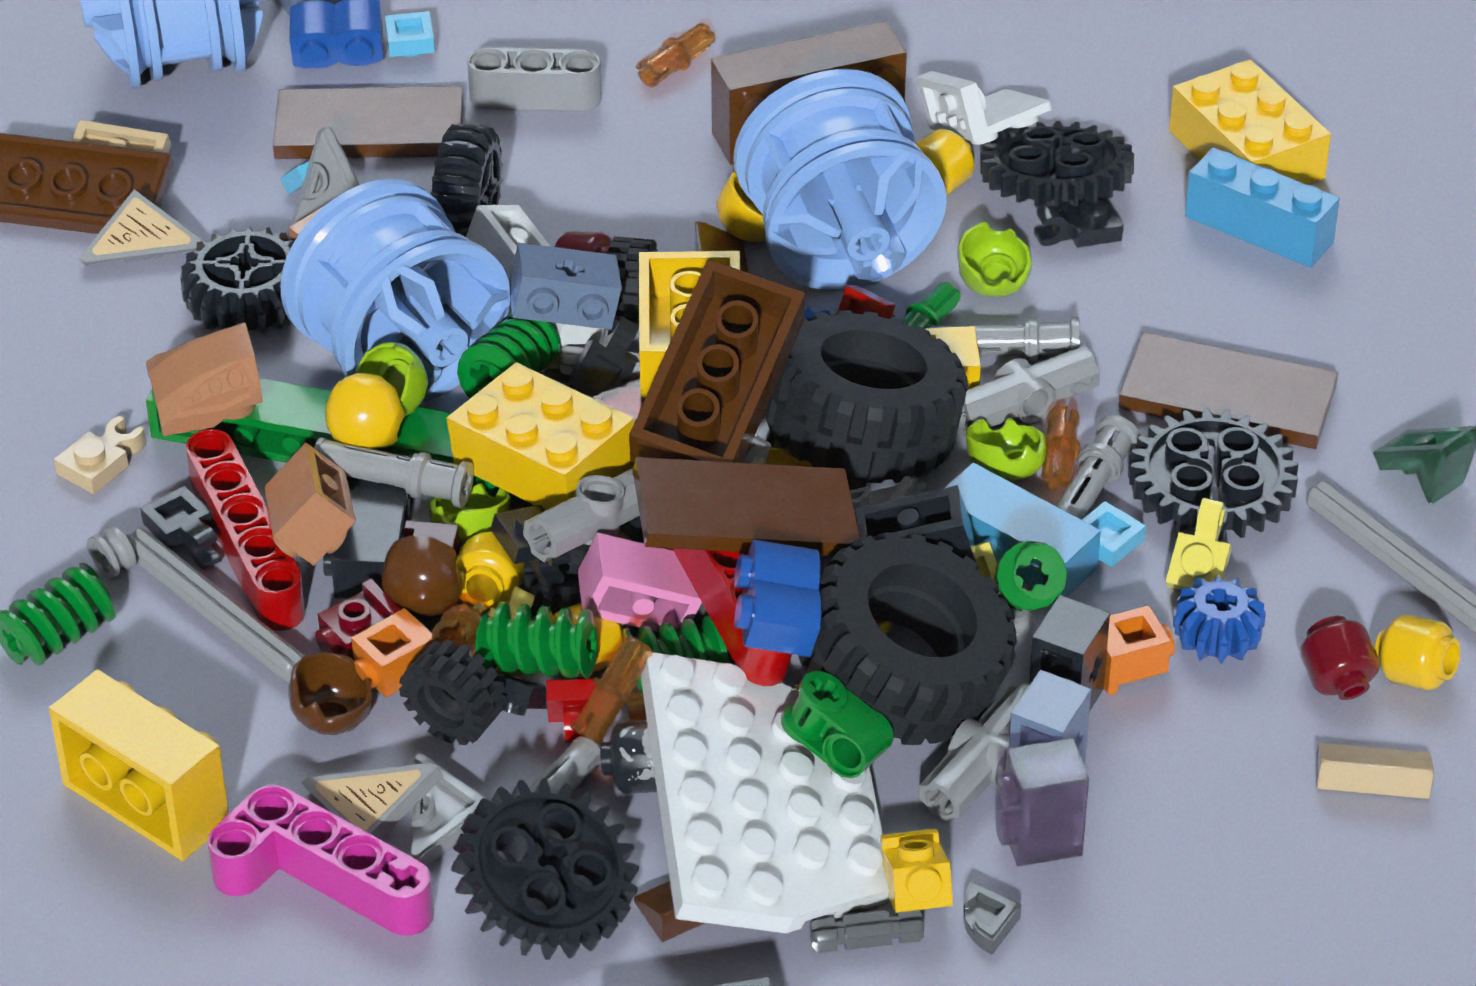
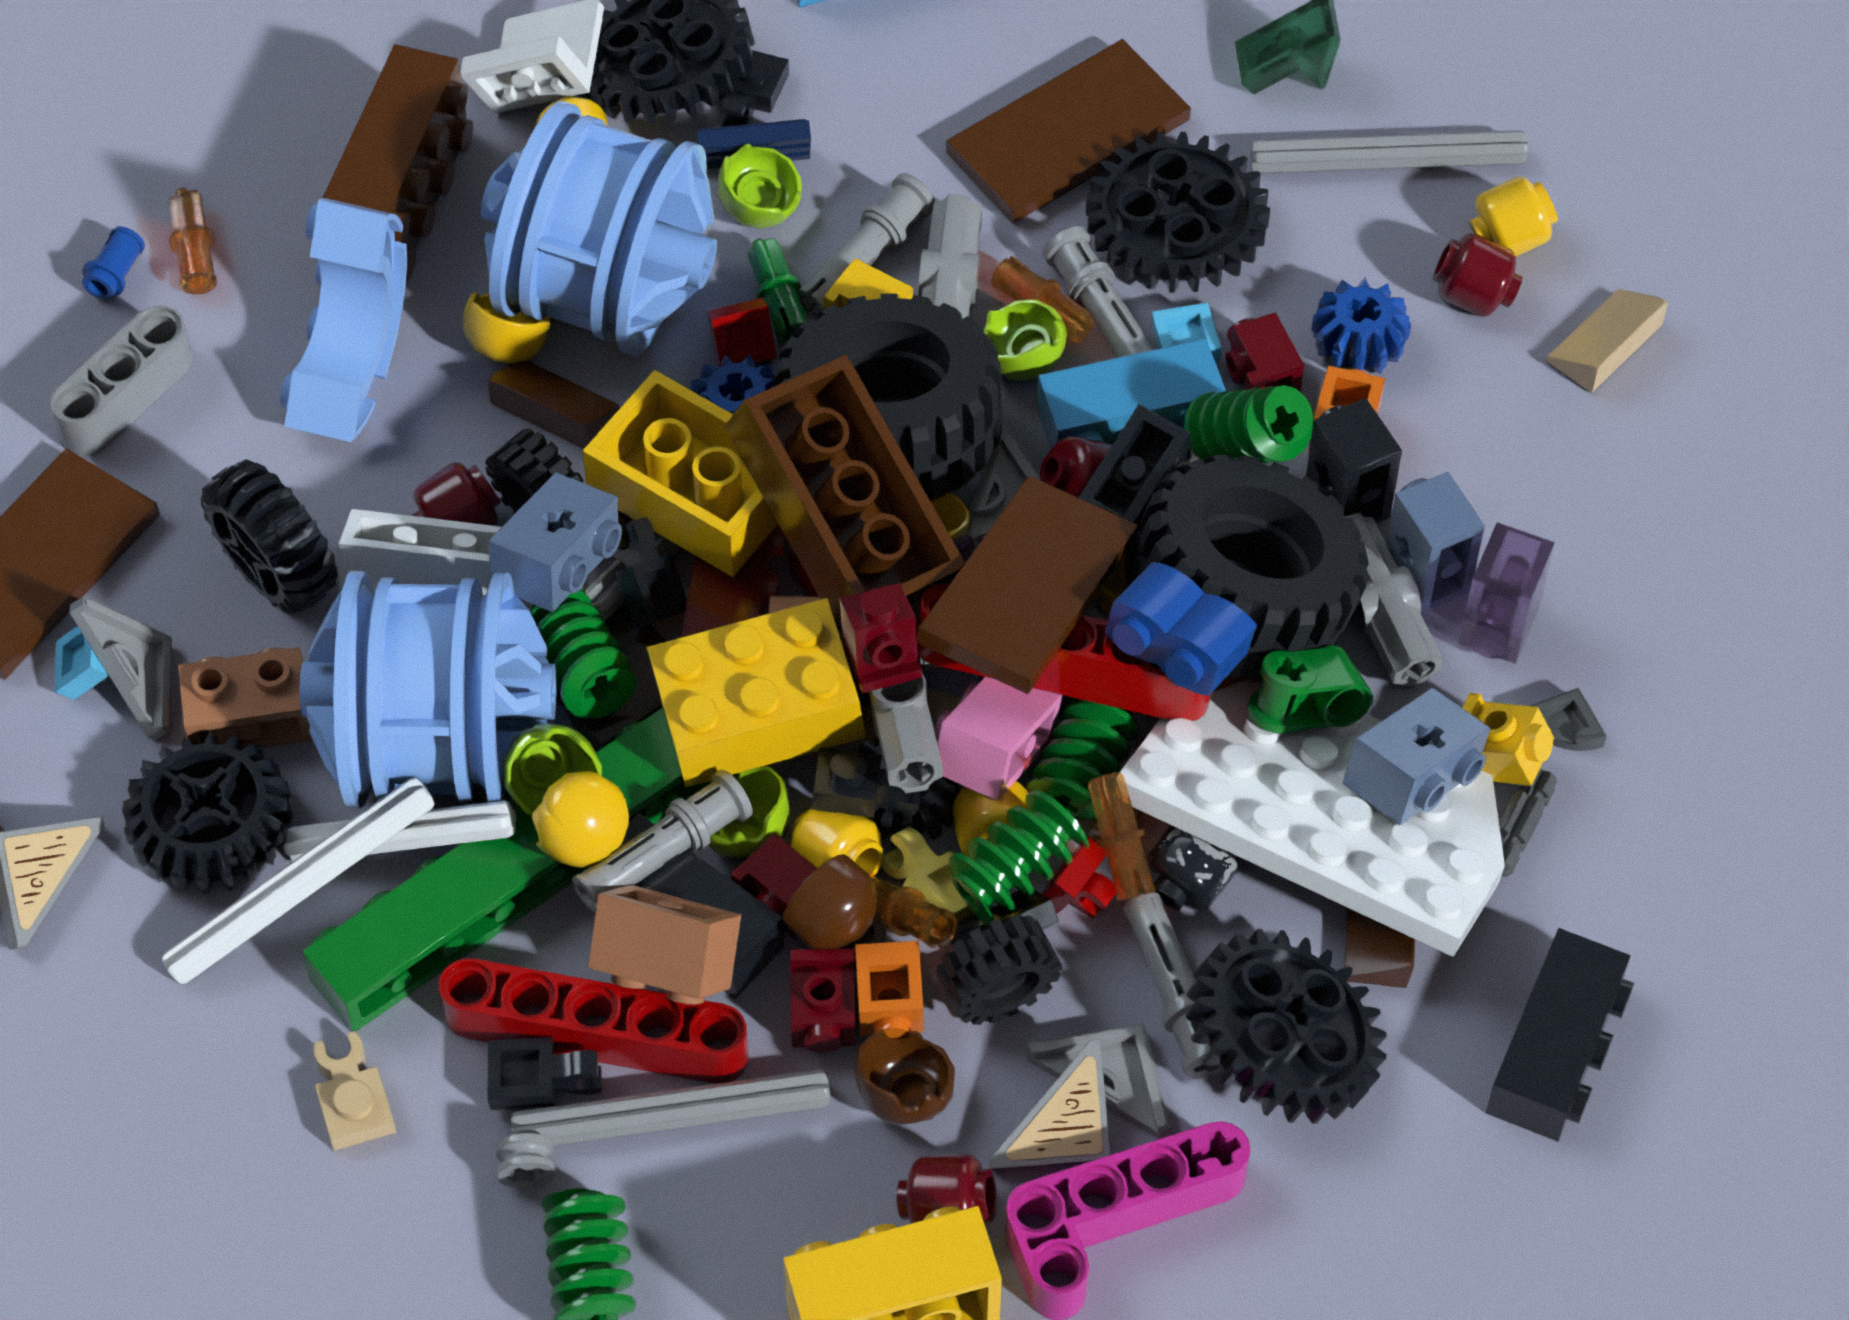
camera: 55 degrees left, 15 degrees up
nougat slope [146,322,263,436] -> none
light yellow plate [1166,498,1232,590] -> none
none -> blue pin [82,226,145,300]
none -> white axle [162,777,435,984]
none -> light blue brick [280,198,407,442]
none -> white axle [283,800,517,862]
none -> dark blue tile [697,119,811,169]
none -> dark red brick [840,583,922,693]
none -> dark red head [896,1153,997,1224]
none -> dark red brick [1225,312,1304,392]
none -> sand blue brick [1342,688,1491,825]

